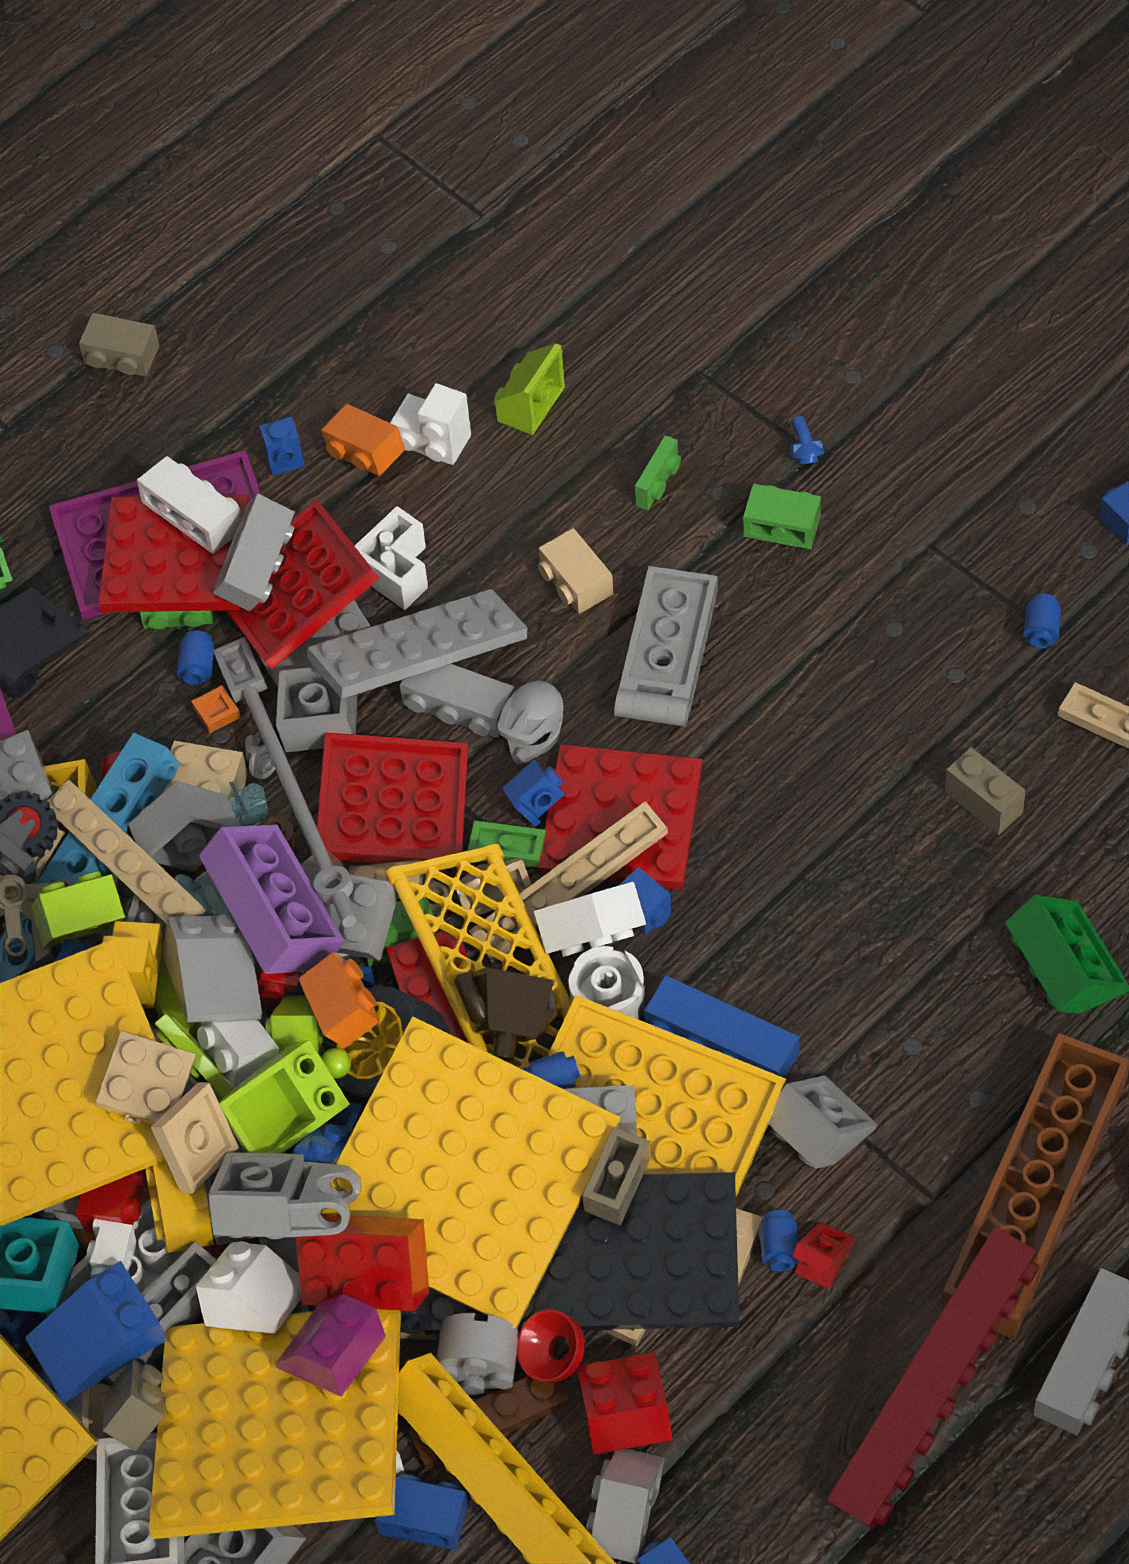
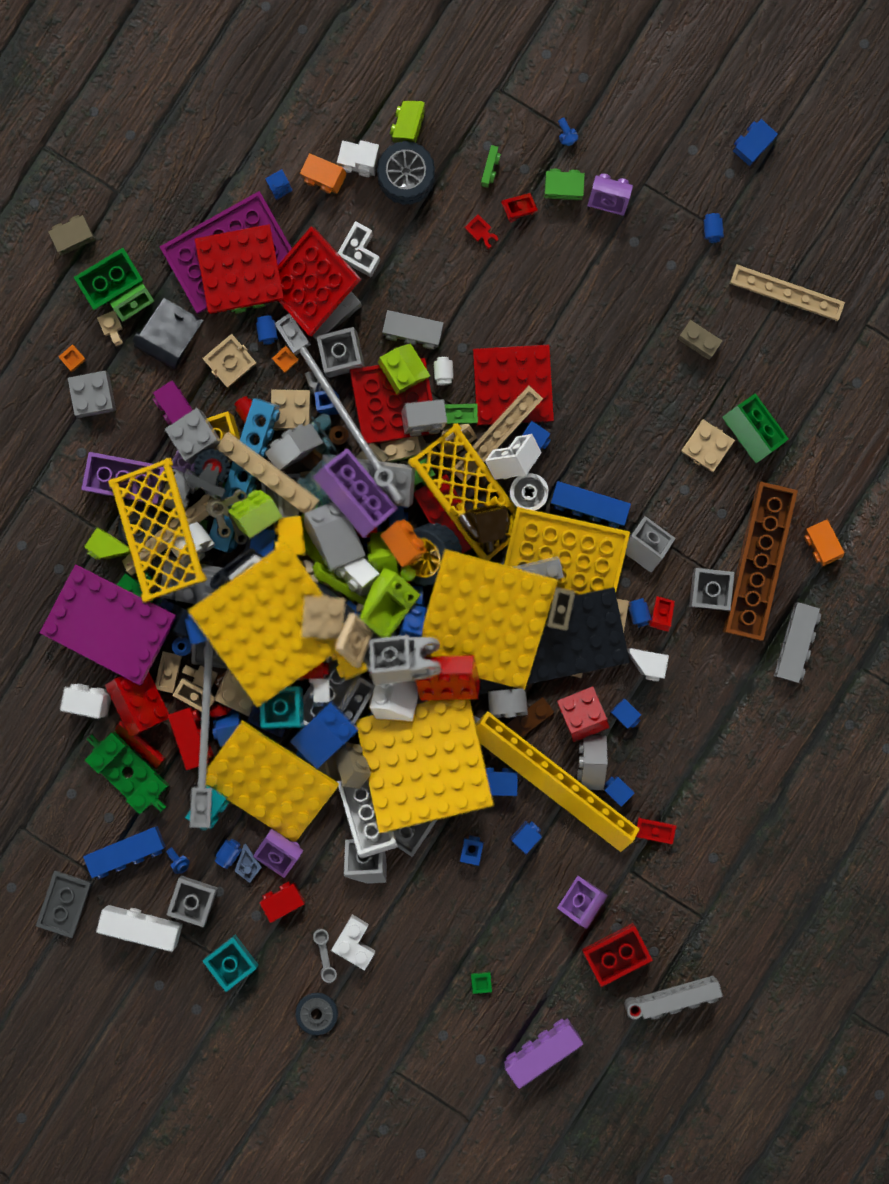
camera: 20 degrees left, 30 degrees up
dark tan brick [79,313,159,376] -> none
white brick [137,456,241,554] -> none
light grey brick [212,493,295,611] -> none
magenta slope [275,1294,386,1397] -> none
light grey plate [307,589,528,699] -> none
light grey helmet [498,681,563,765] -> none
blue brick [502,760,565,827] -> none
red piece [517,1309,585,1383] -> none
blue brick [522,1051,581,1089] -> none
tan brick [538,528,614,614] -> none
light grey hinge [614,566,718,727] -> none
dark red brick [827,1226,1040,1531] -> none
none -> tan plate [203,334,257,388]
none -> blue brick [314,389,340,417]
none -> wheel [377,141,435,205]
none -> lime slope [378,343,430,395]
none -> light grey brick [401,399,447,437]
none -> white brick [434,357,453,385]
none -> red plate [464,214,498,249]
none -> red slope [501,193,538,223]
none -> medium lavender brick [587,174,633,216]
none -> blue brick [610,698,641,729]
none -> white slope [627,648,669,681]
none -> tan plate [681,419,735,472]
none -> light grey brick [689,568,734,611]

